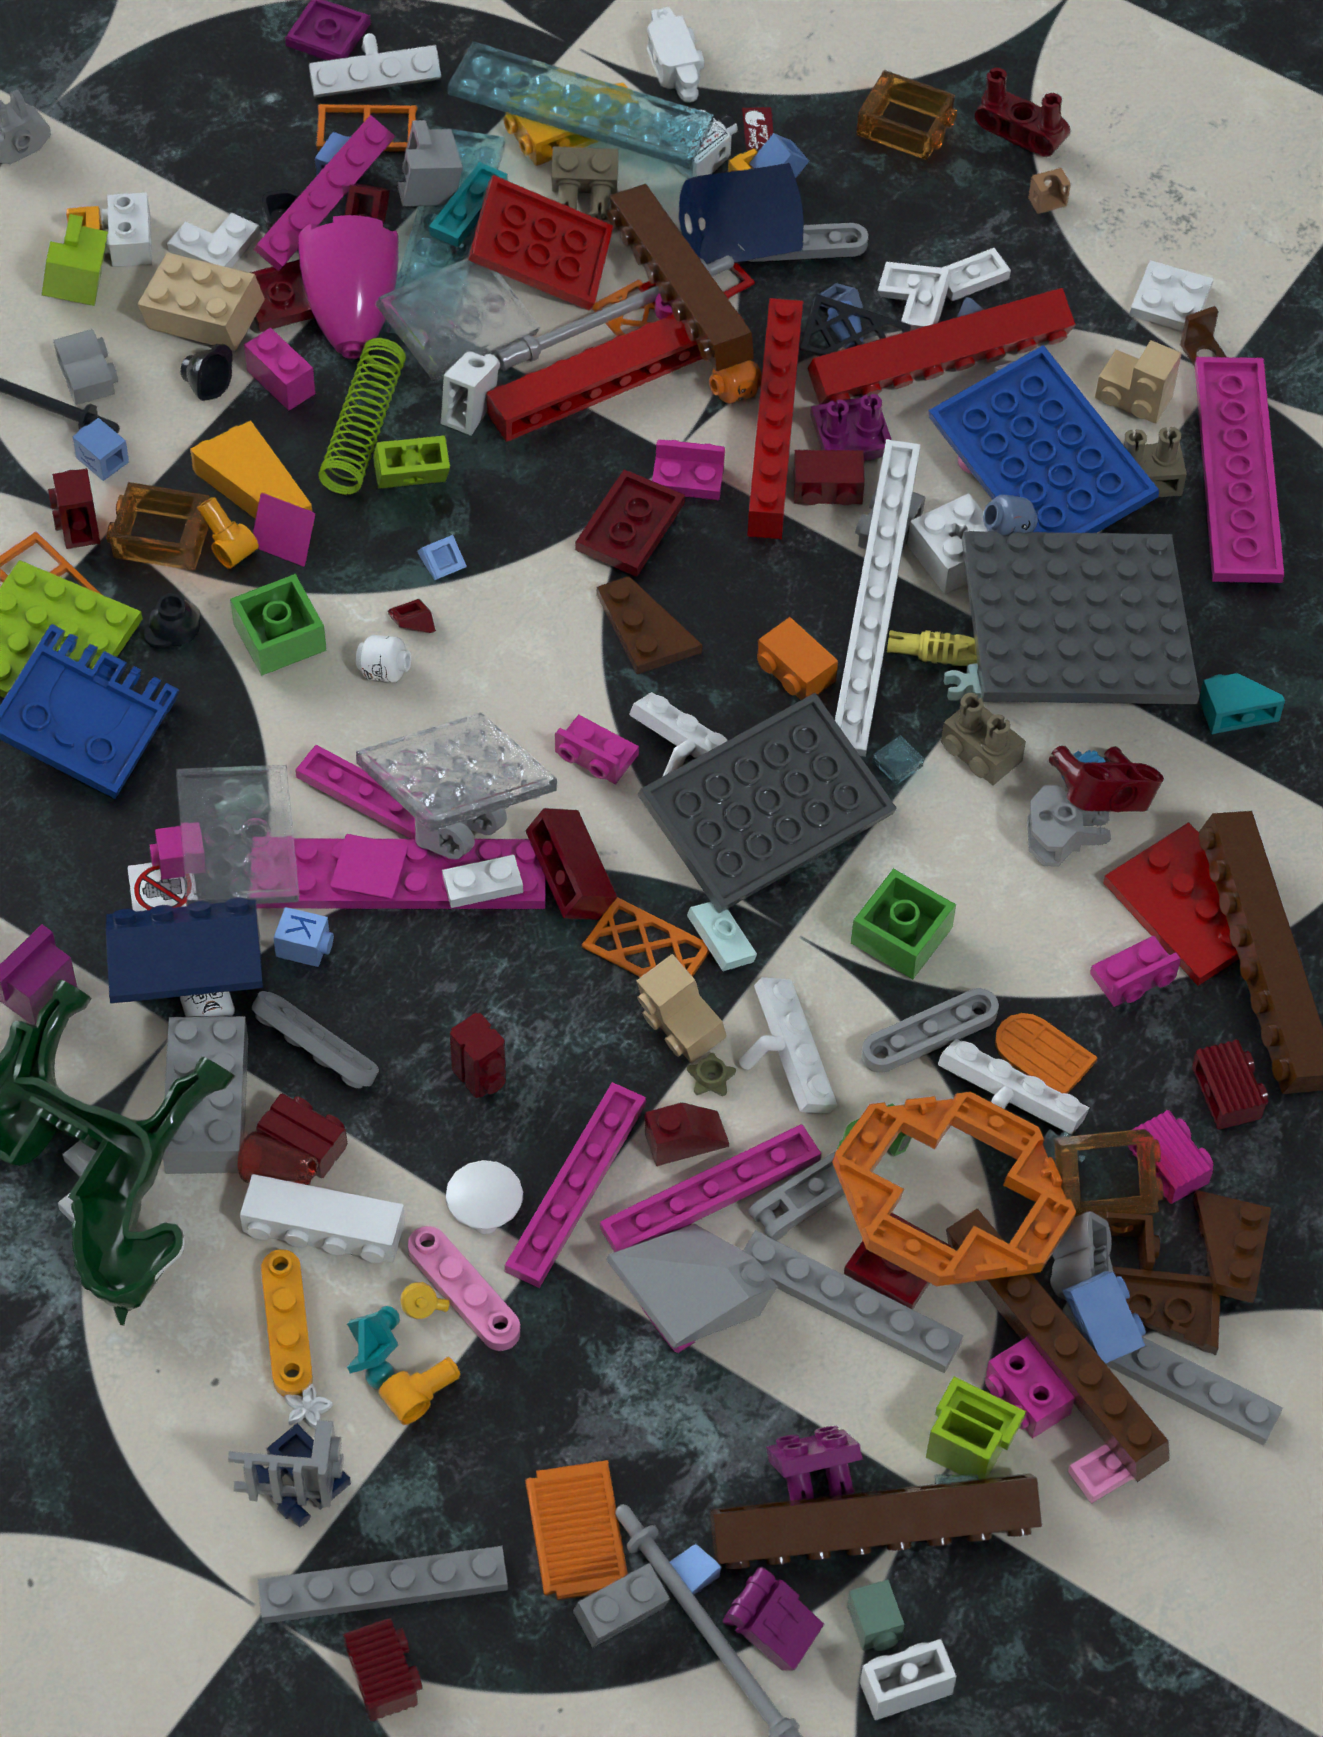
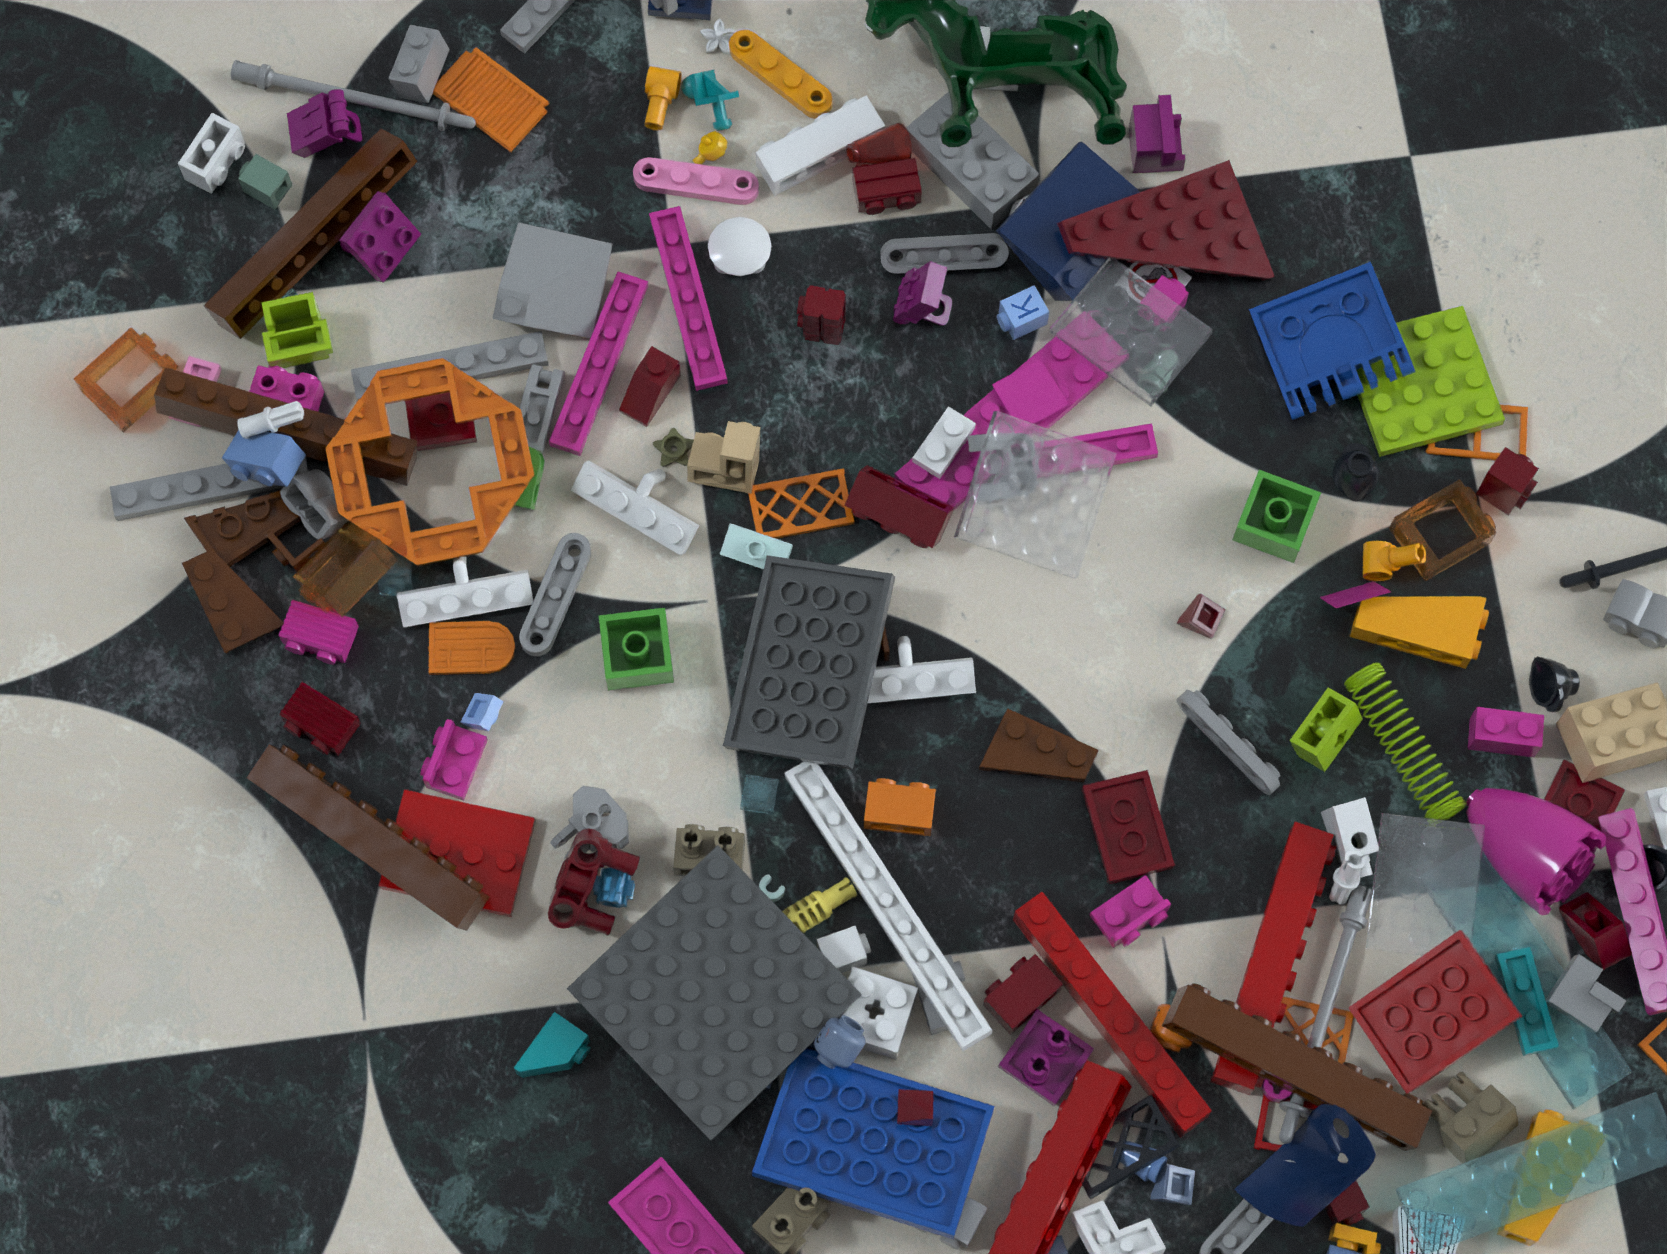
camera: 140 degrees right, 15 degrees up
medium blue brick [72,418,129,481] -> none
white head [356,635,411,683] -> none
light blue slope [417,535,467,580] -> none
dark pink bracket [555,714,639,784] -> none
light blue slope [670,1544,721,1595] -> none
none -> clear orange window [73,327,179,433]
none -> white axle [237,401,305,439]
none -> light blue plate [461,693,503,731]
none -> white brick [817,926,871,973]
none -> magenta piece [893,261,952,326]
none -> dark red slope [897,1089,933,1126]
none -> dark red wing [1057,160,1275,281]
none -> light grey plate [1177,690,1280,795]
none -> white axle [1329,850,1366,905]

